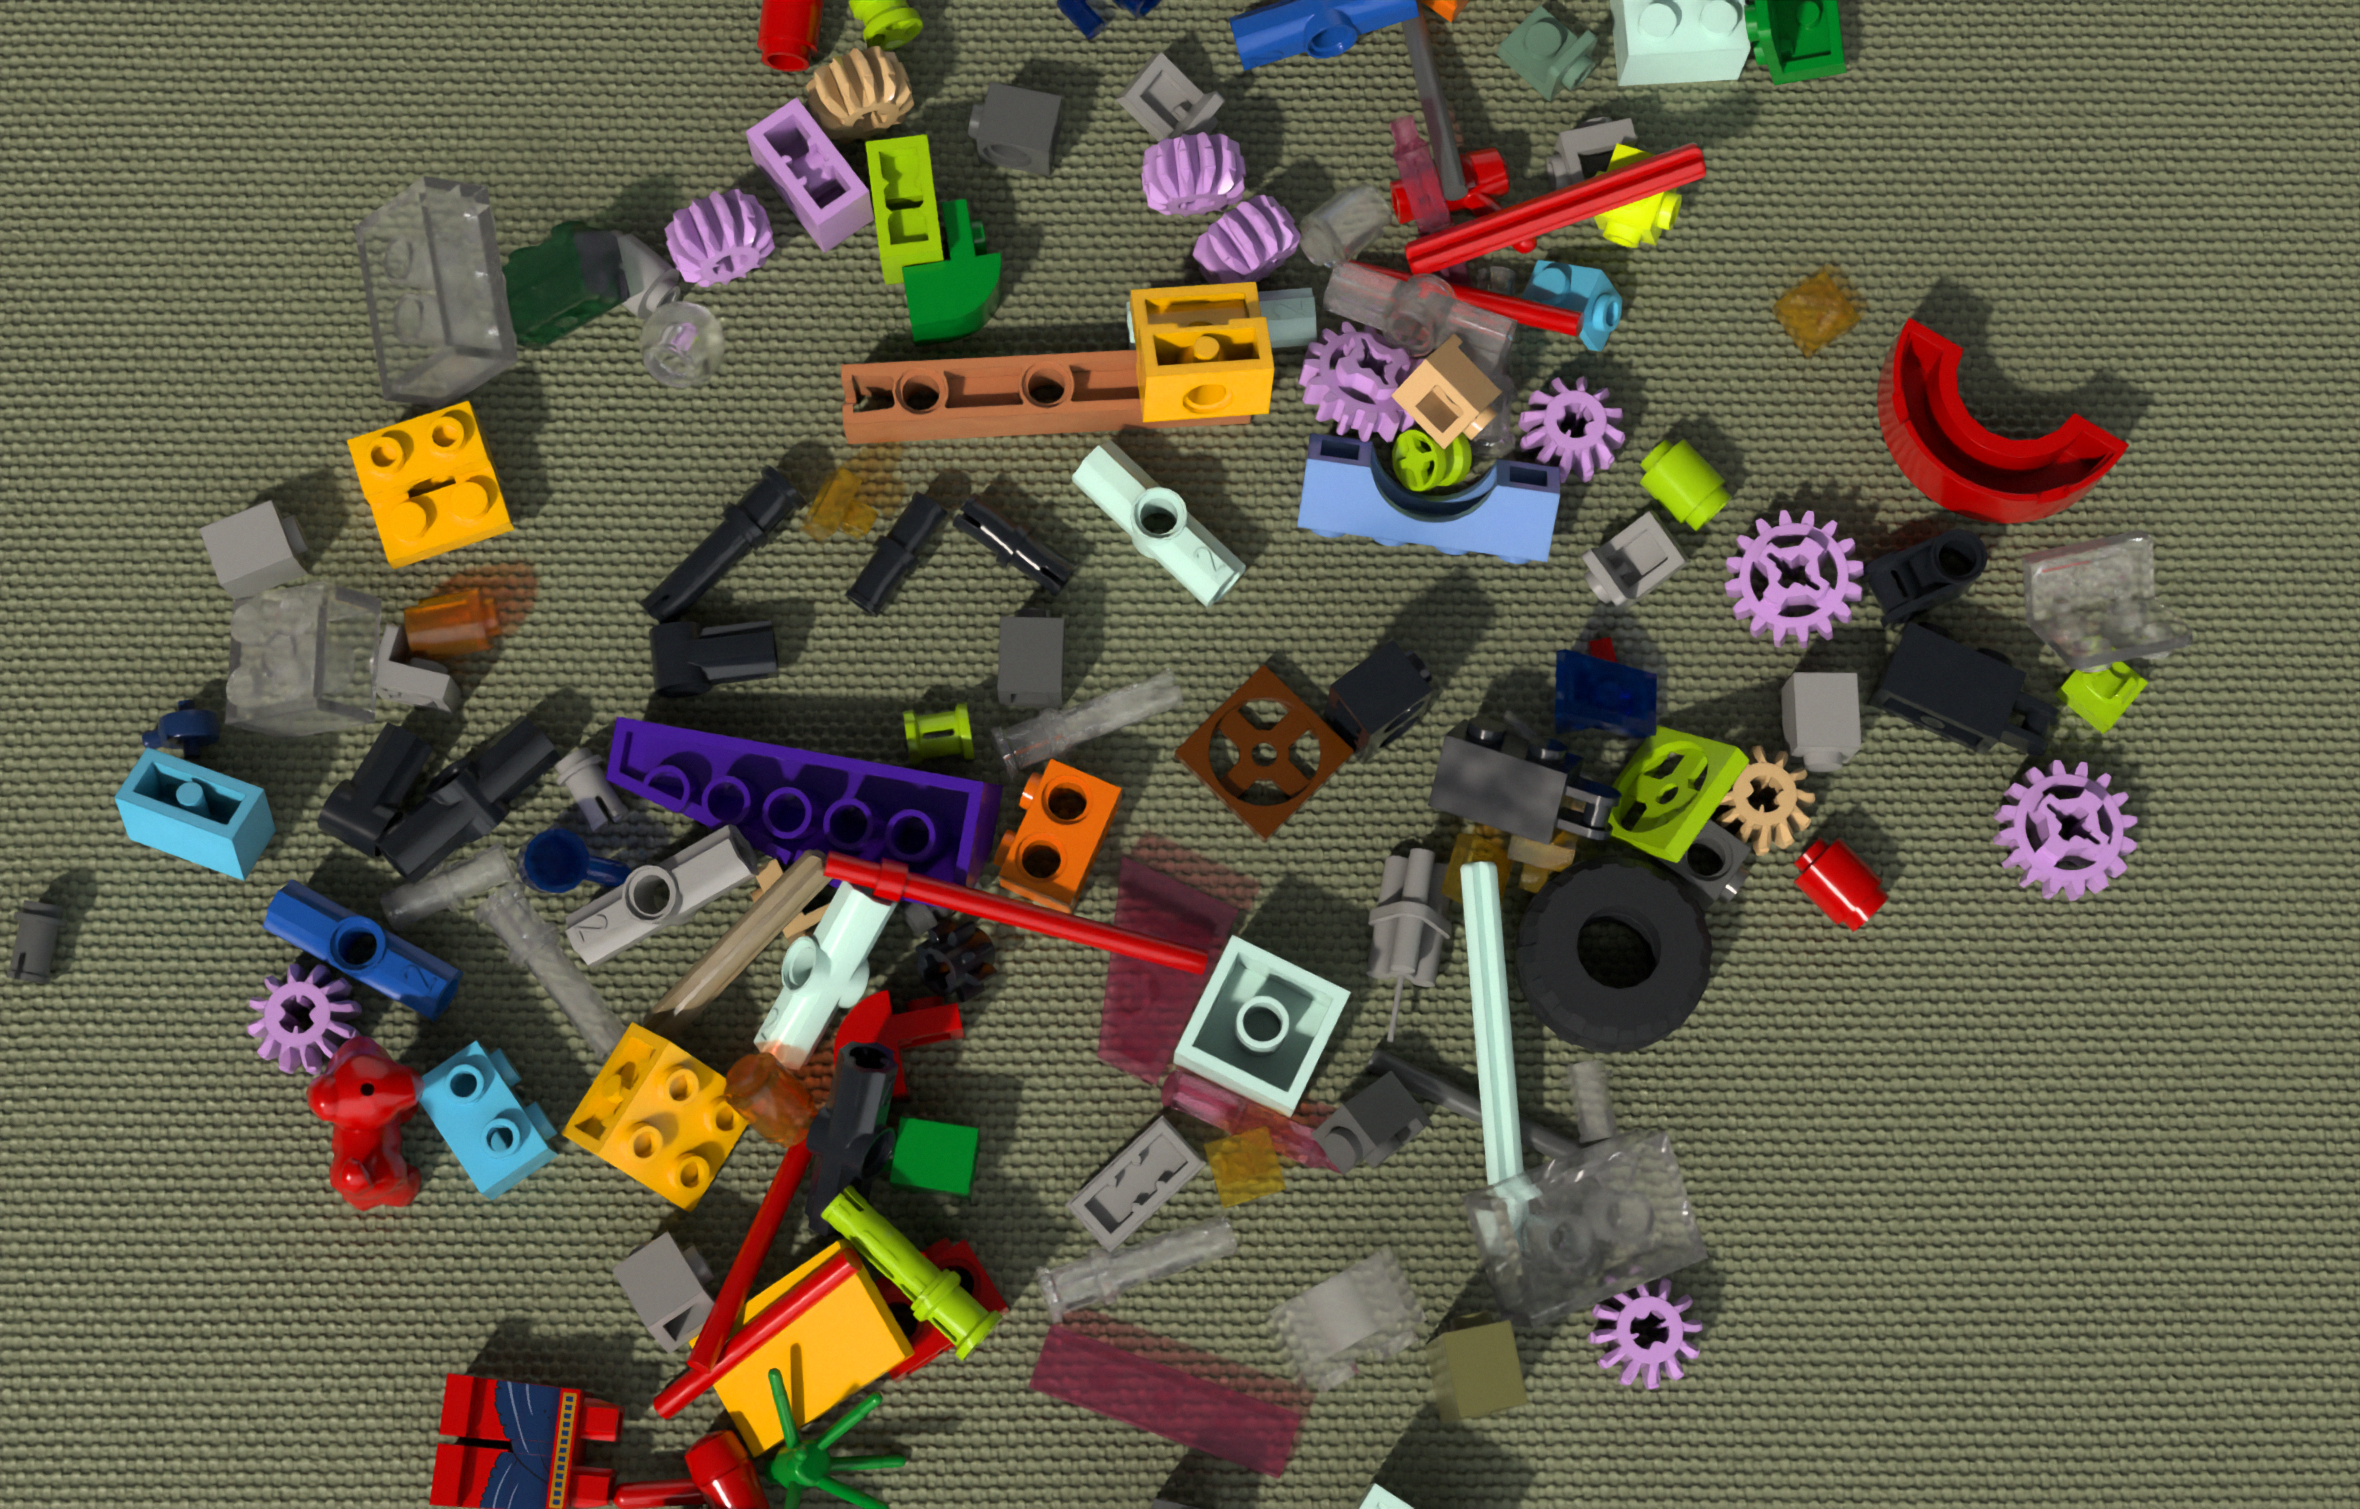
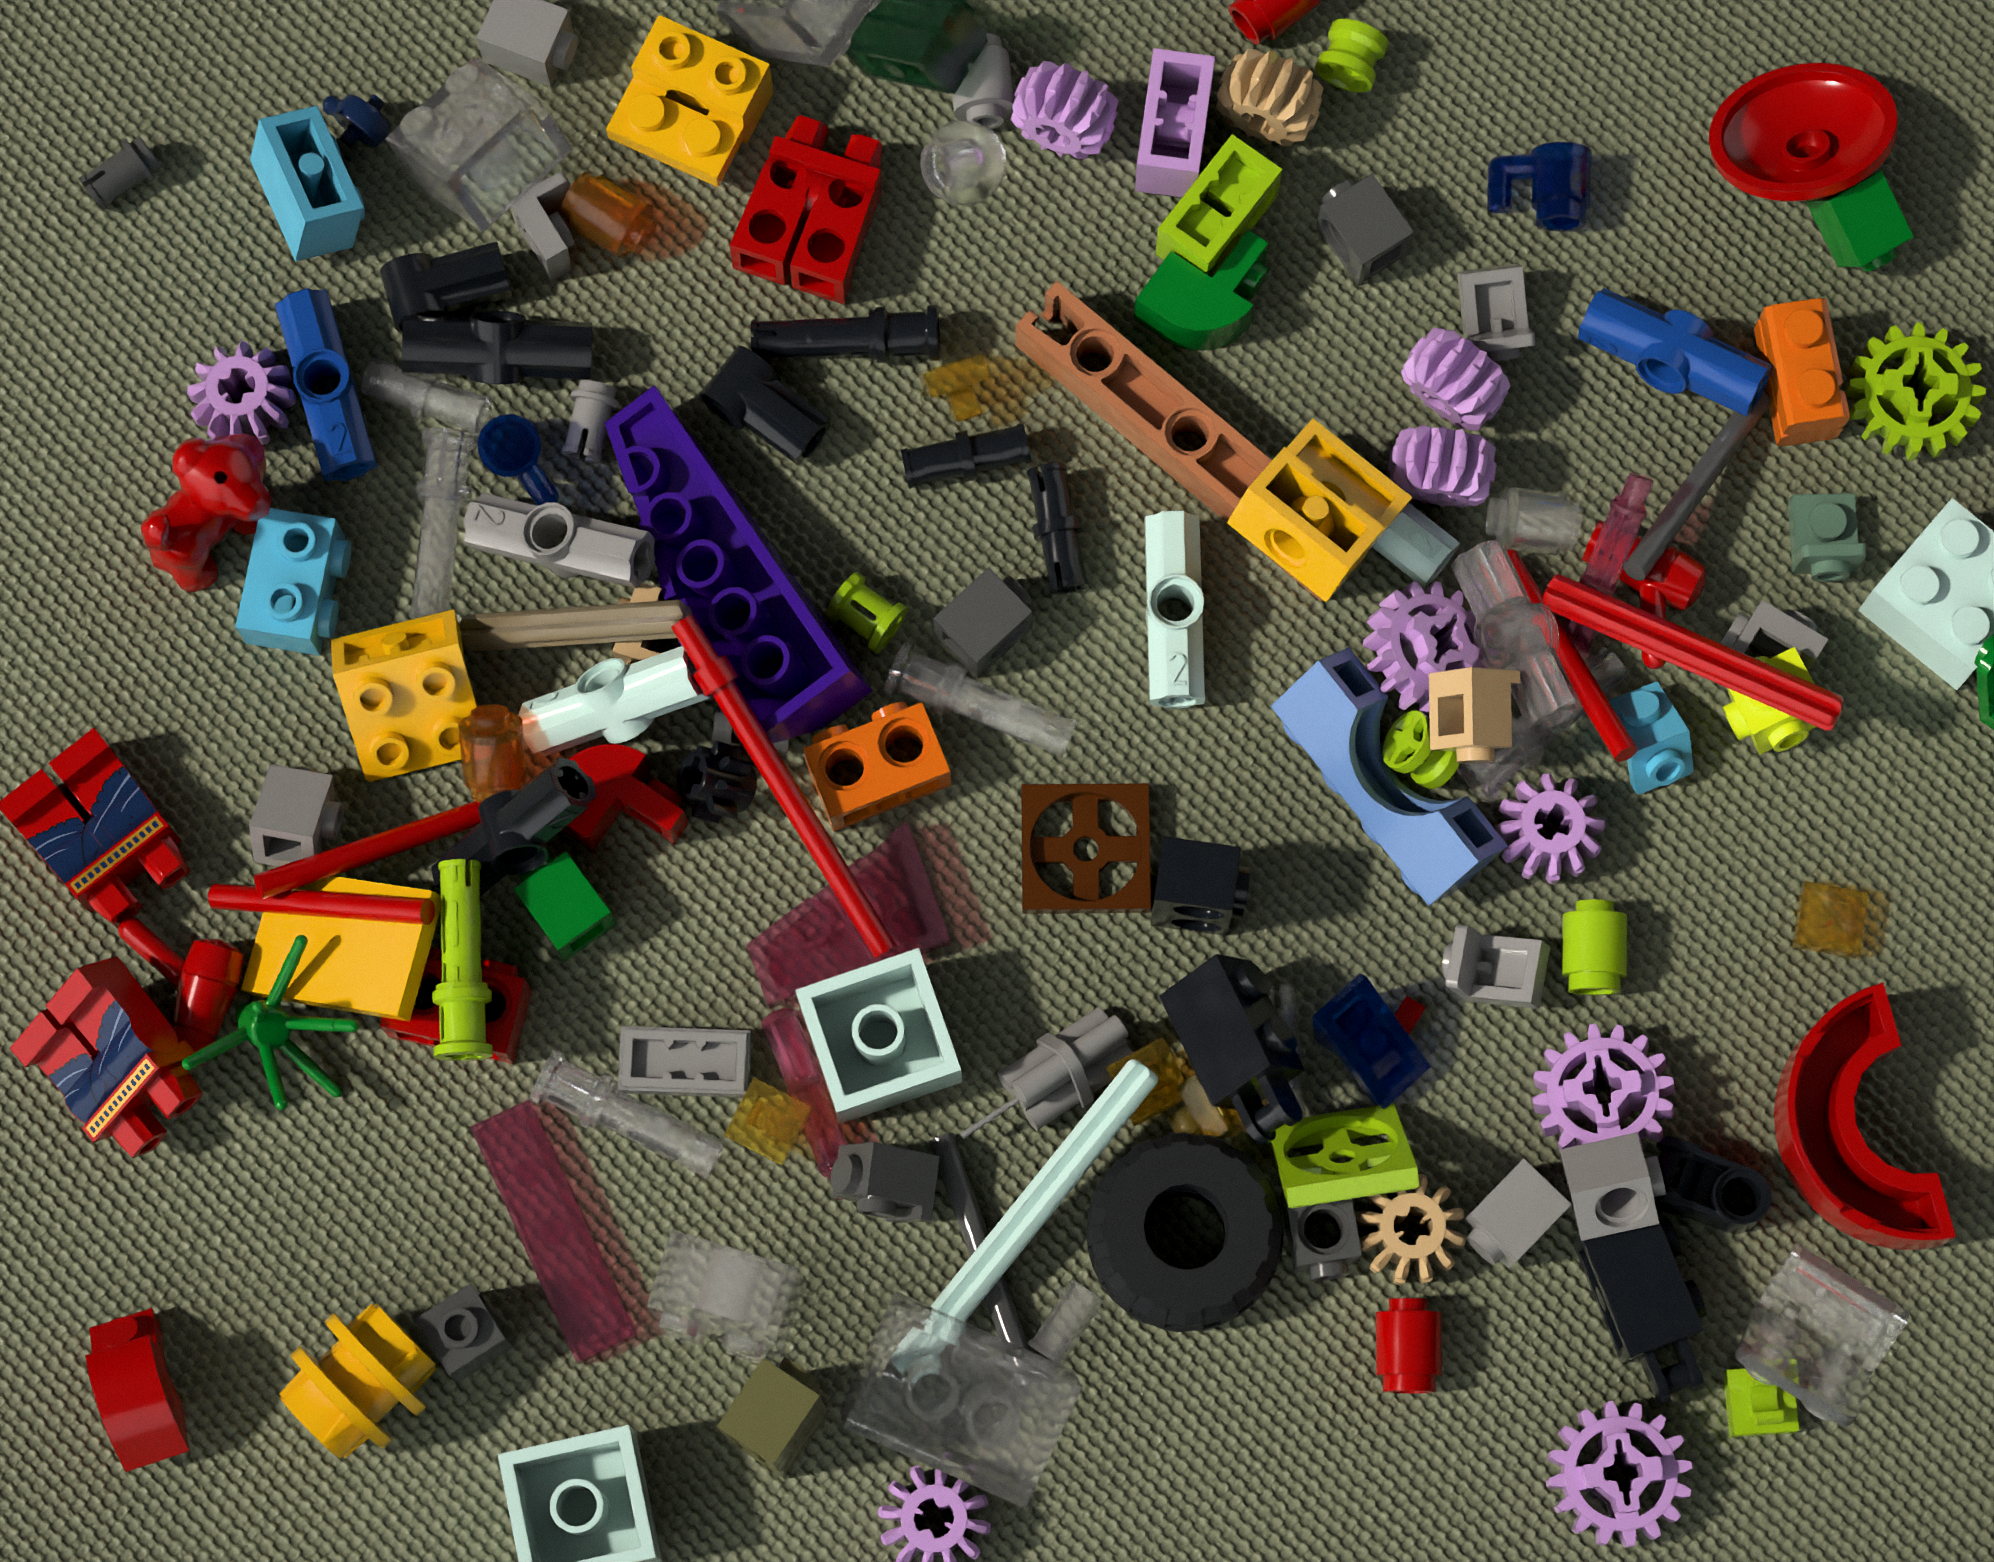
camera: 50 degrees right, 0 degrees up
none -> red hips [730,115,883,305]
none -> light grey brick [1560,1132,1666,1241]

